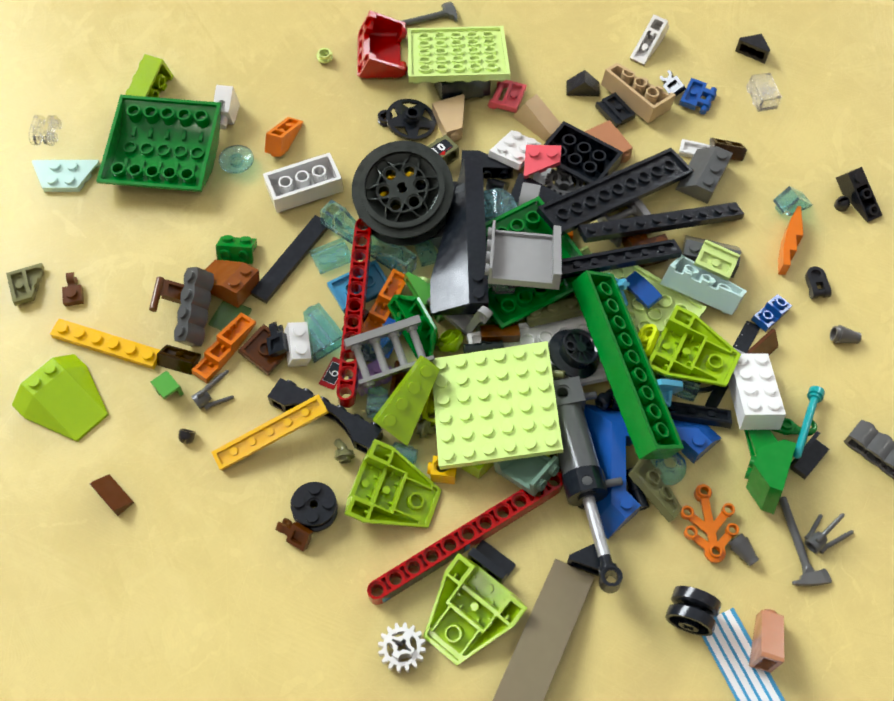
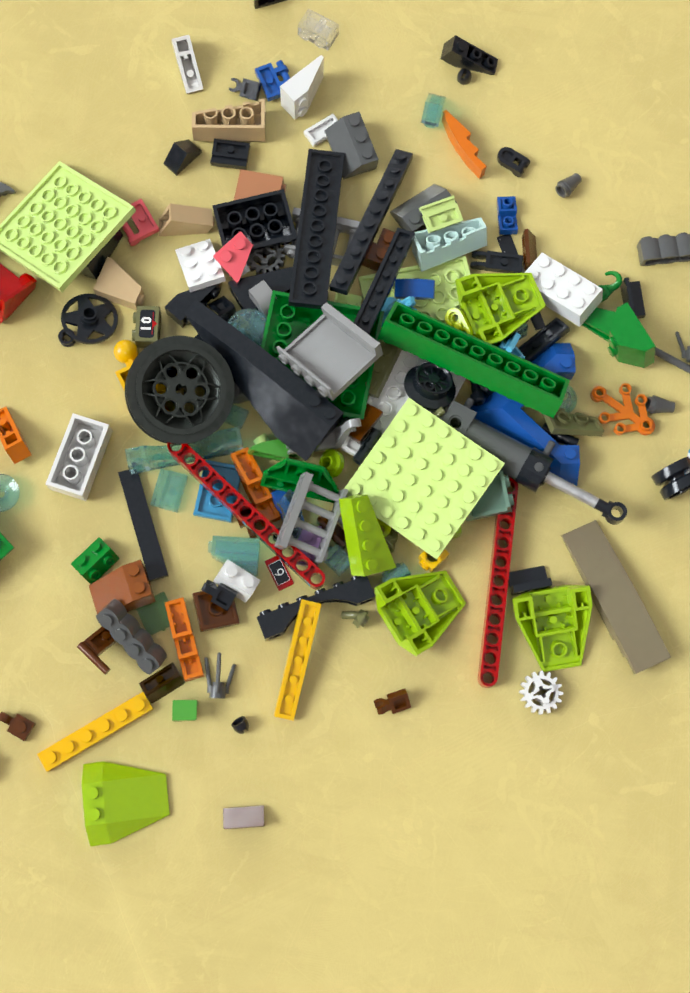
camera: 55 degrees left, 15 degrees up
black wheel [290,482,338,532] -> none
black slope [567,544,608,579] -> none
dark brown slope [709,138,747,161] -> none
teal piece [793,386,825,459] -> none
none -> white slope [280,55,324,120]
none -> black hinge [470,251,523,273]

